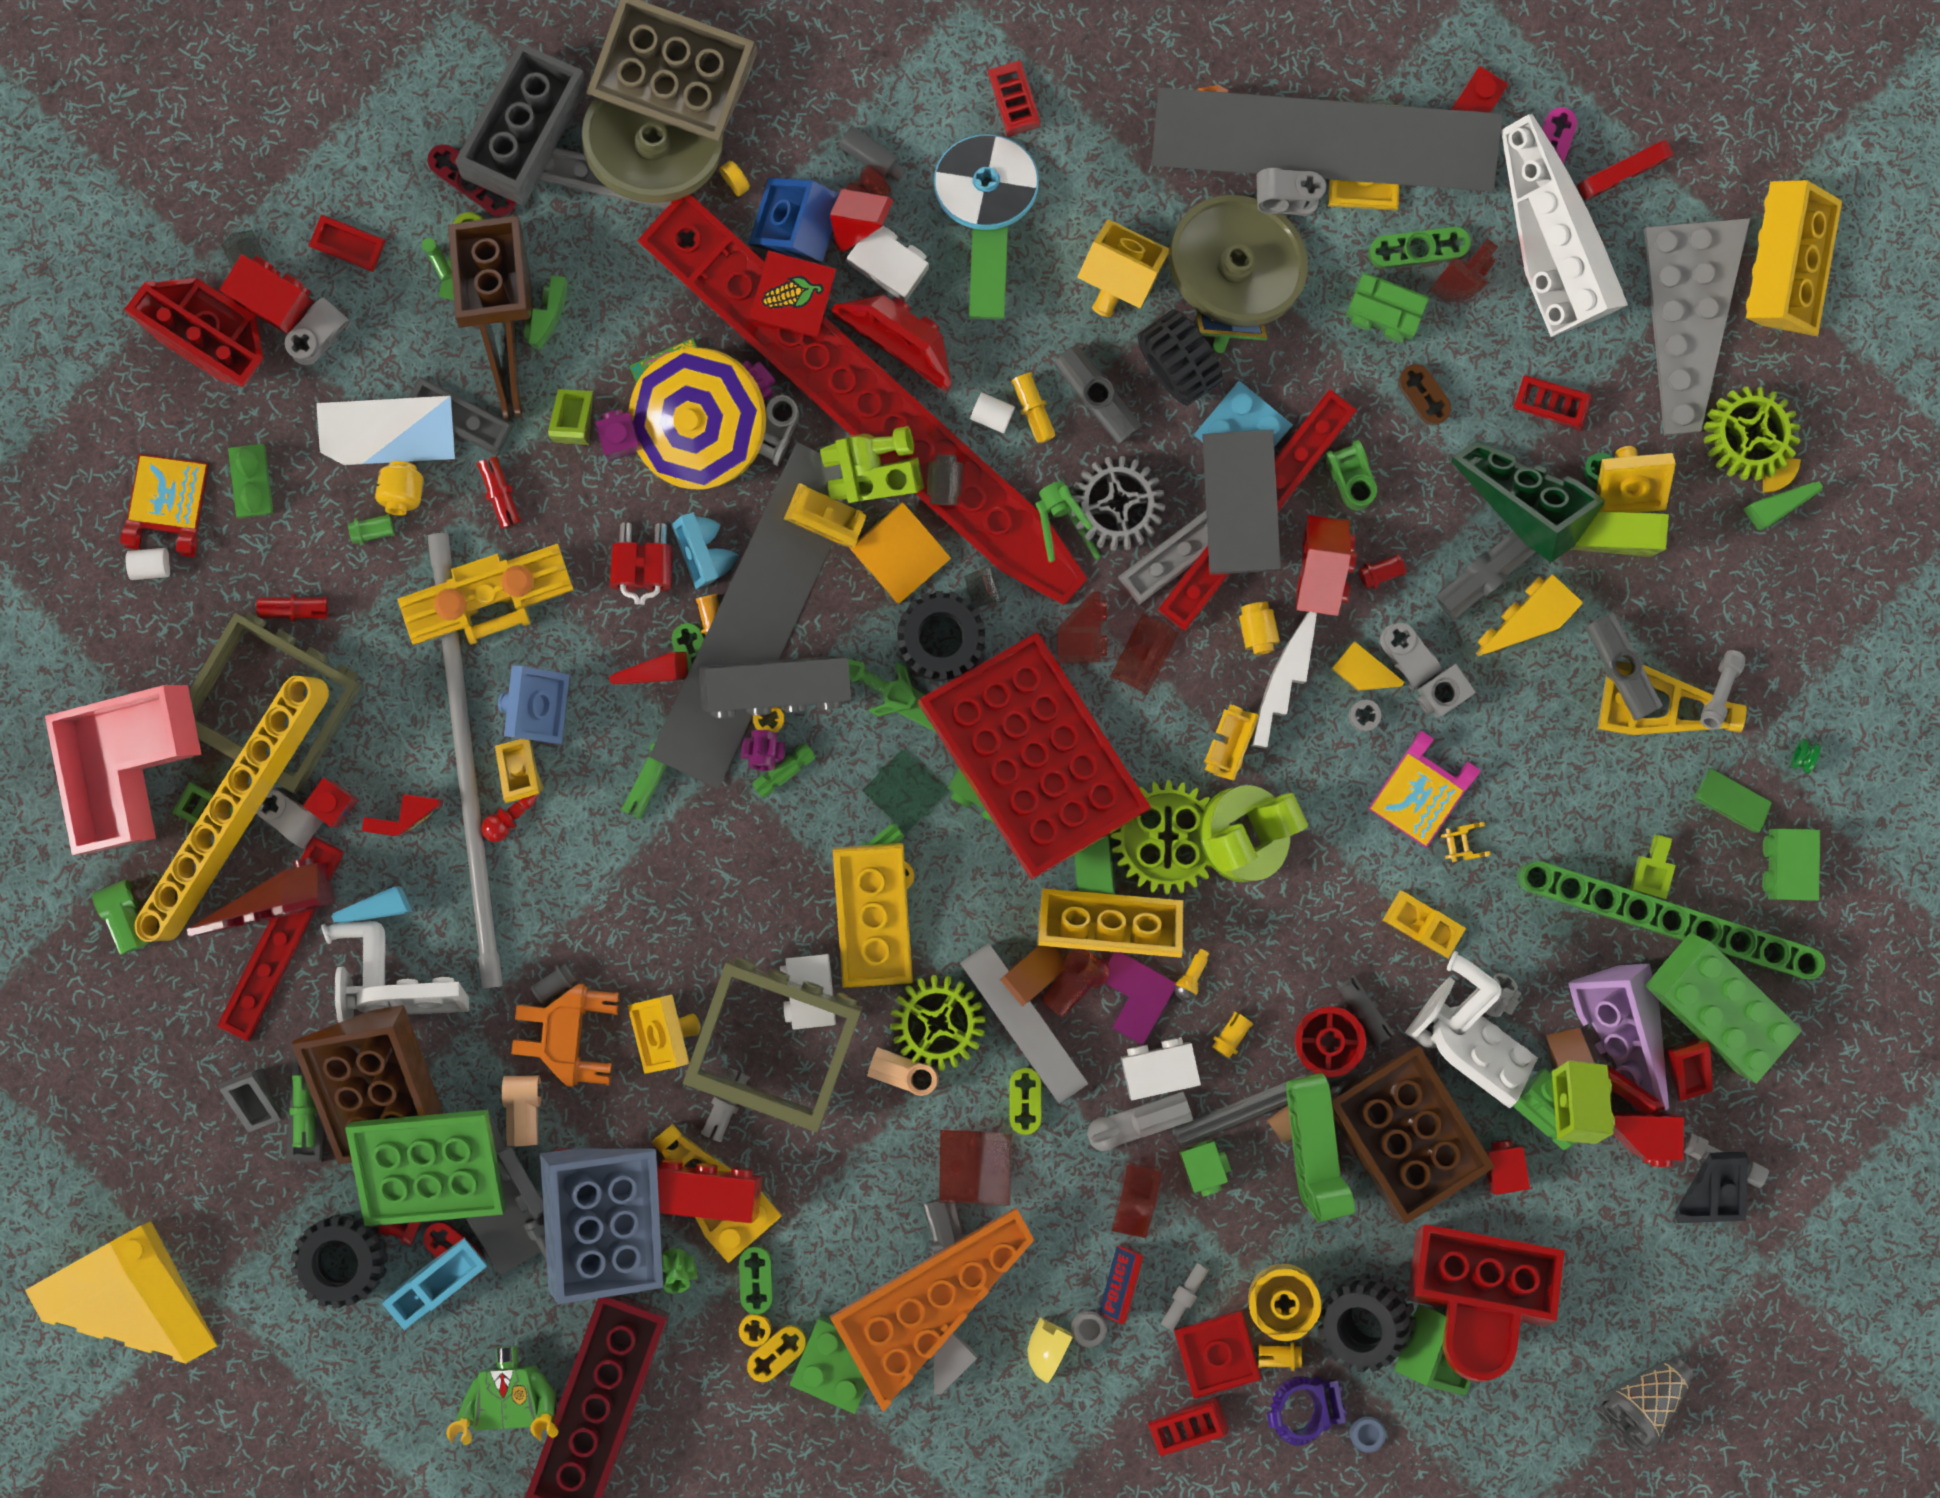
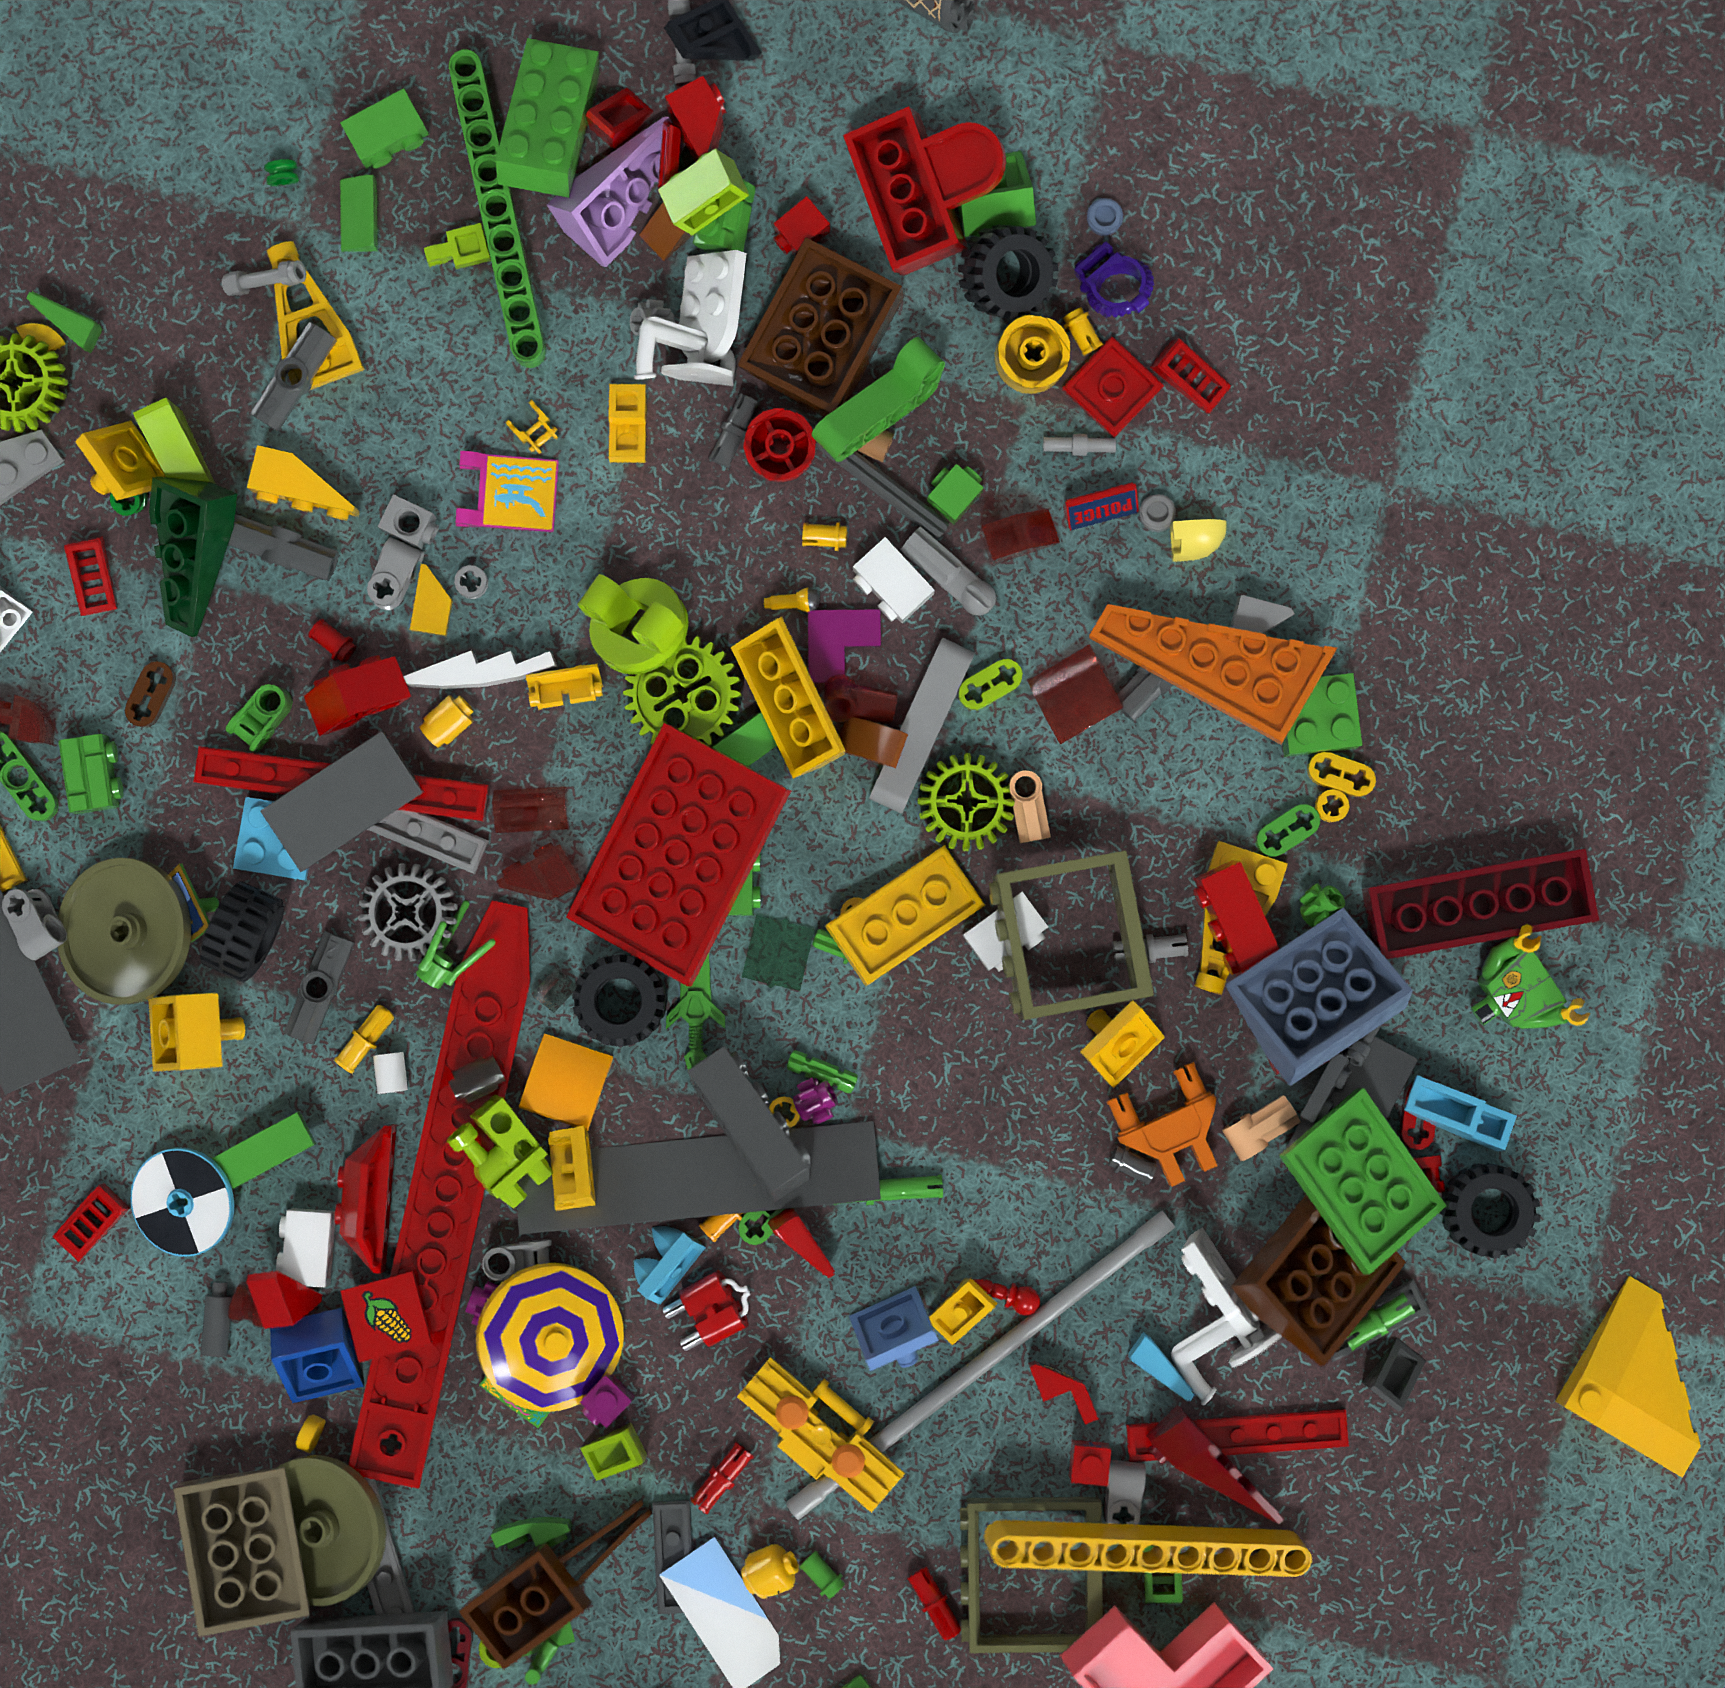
camera: 115 degrees left, 0 degrees up
bright green piece [92,879,151,955] -> none

